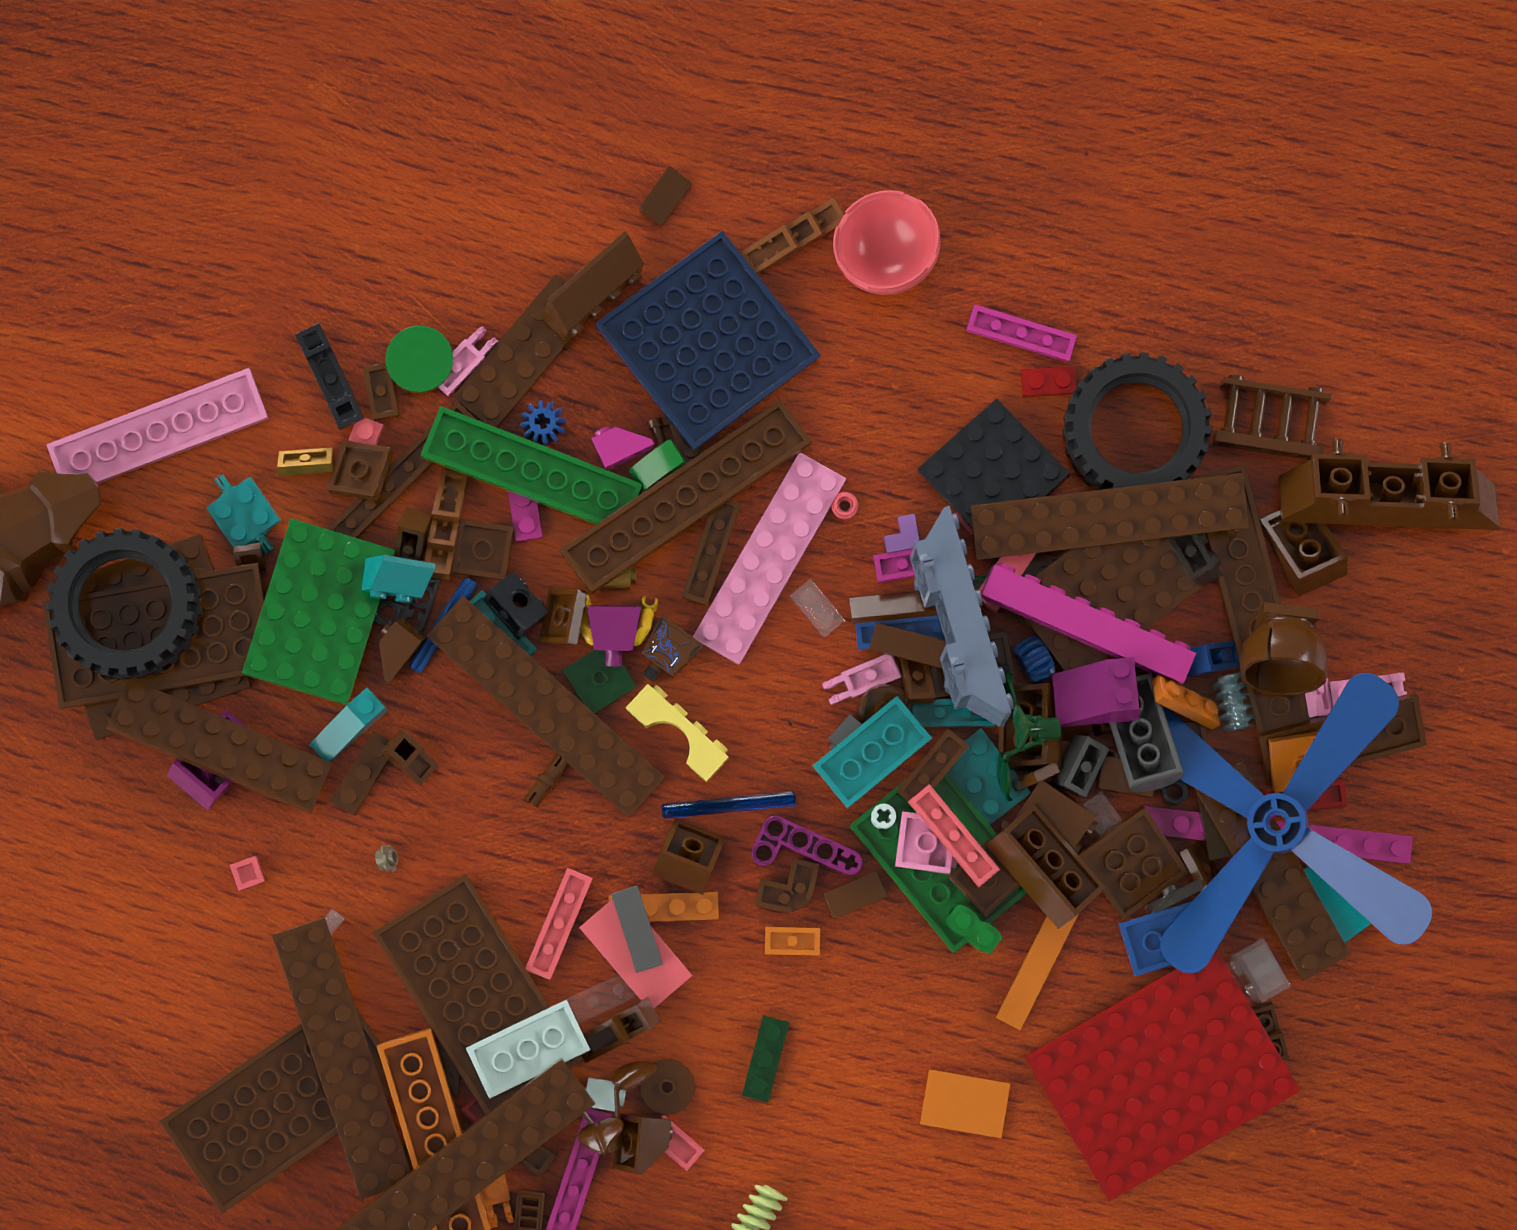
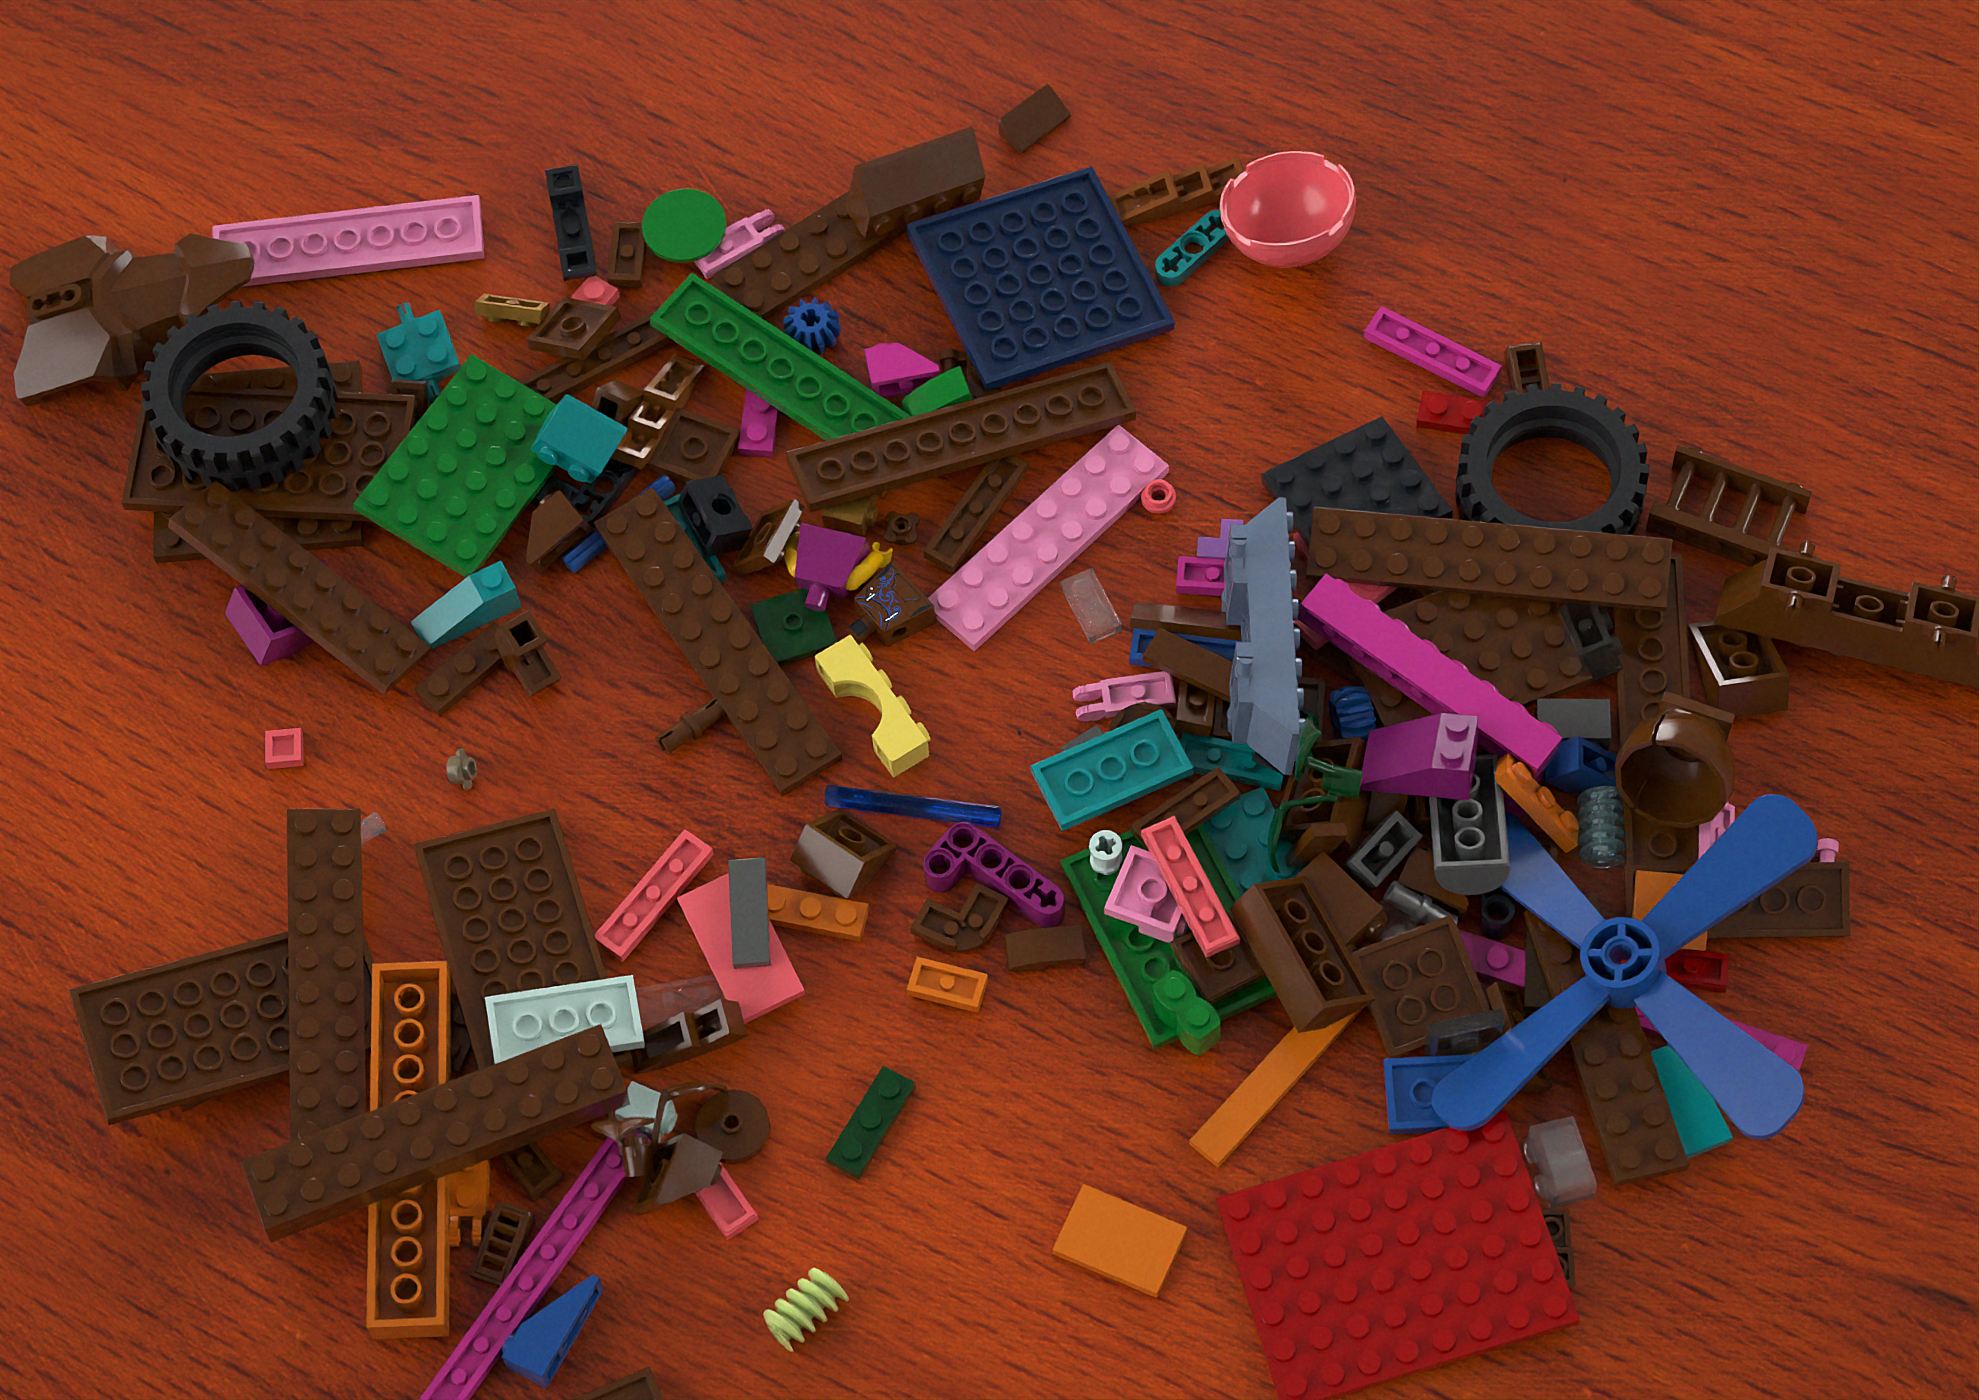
camera: 20 degrees right, 20 degrees down
none -> reddish brown plate [884,511,920,546]
none -> teal beam [1155,210,1229,287]
none -> flat silver pin [1383,880,1458,924]
none -> reddish brown slope [1504,342,1550,395]
none -> dark grey brick [1534,698,1611,751]

